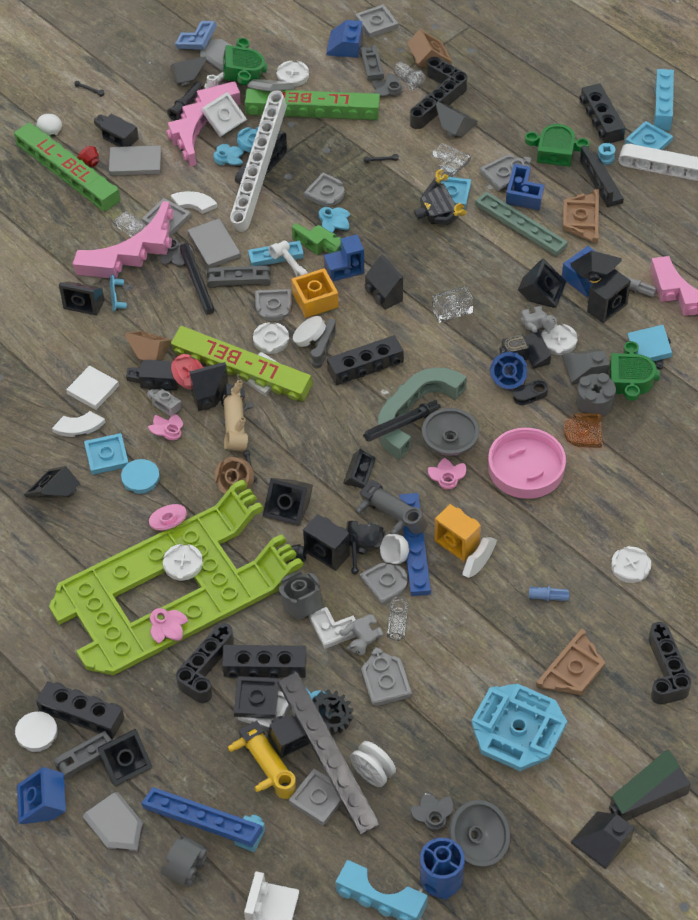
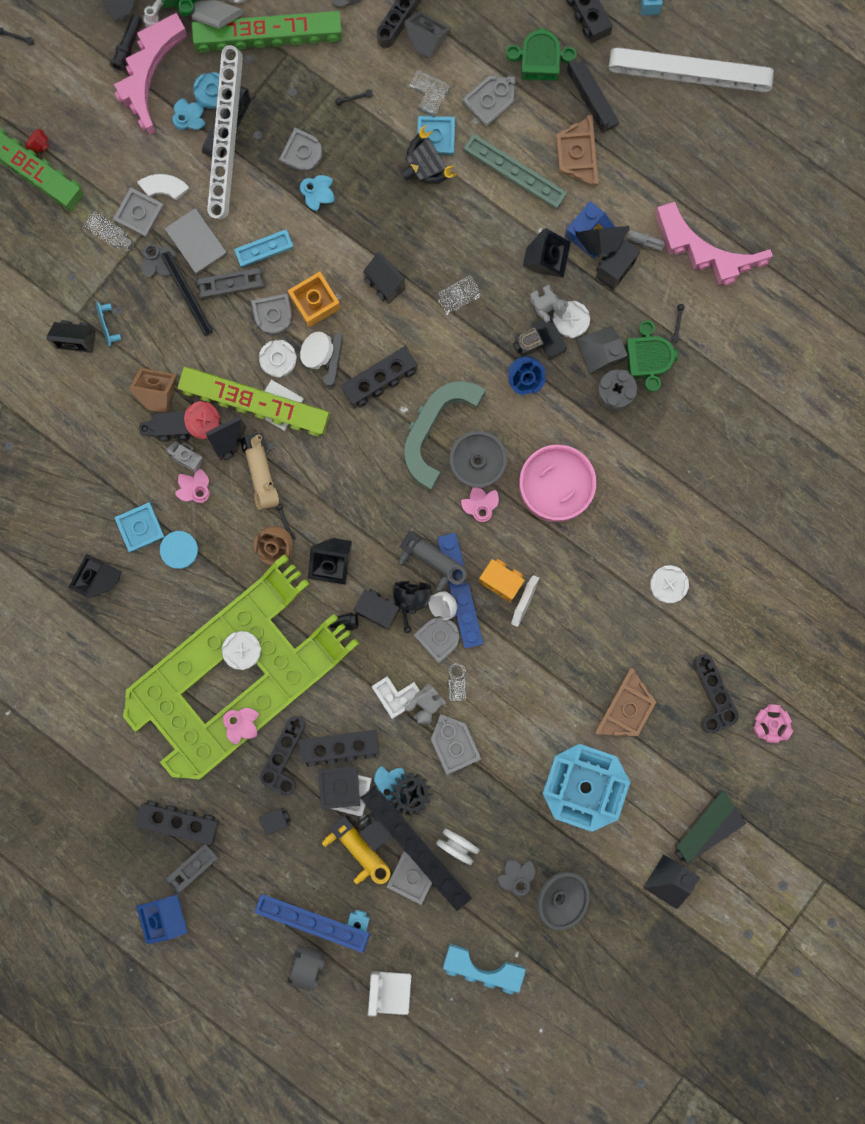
camera: 10 degrees left, 30 degrees up
white tile [15,712,58,752] -> none
white tile [52,411,106,437] -> none
white tile [66,366,119,410] -> none
bright pink arch [73,201,174,279] -> none
light grey tile [83,792,143,852] -> none
black hinge [94,114,139,147] -> none
black slope [97,729,153,786] -> none
light grey tile [109,145,161,176] -> none
bright pink dish [149,504,187,530] -> none
white tile [201,92,247,137] -> none
white brick [268,240,308,277] -> none
dark grey brick [279,571,323,620] -> none
bright green plate [292,223,341,256] -> none
blue brick [324,235,365,282] -> none
black slope [343,449,376,488] -> none
black axle [363,400,441,442] -> none
blue cylinder [420,838,465,899] -> none
blue brick [506,164,544,210] -> none
black piece [513,380,548,405] -> none
medium blue axle [529,586,570,602] -> none
clear orange tile [563,413,602,448] -> none
medium azure wheel [598,143,615,165] -> none
medium azure tile [625,121,673,150] -> none
medium azure tile [627,325,672,361] -> none
none -> black brick [259,807,291,835]

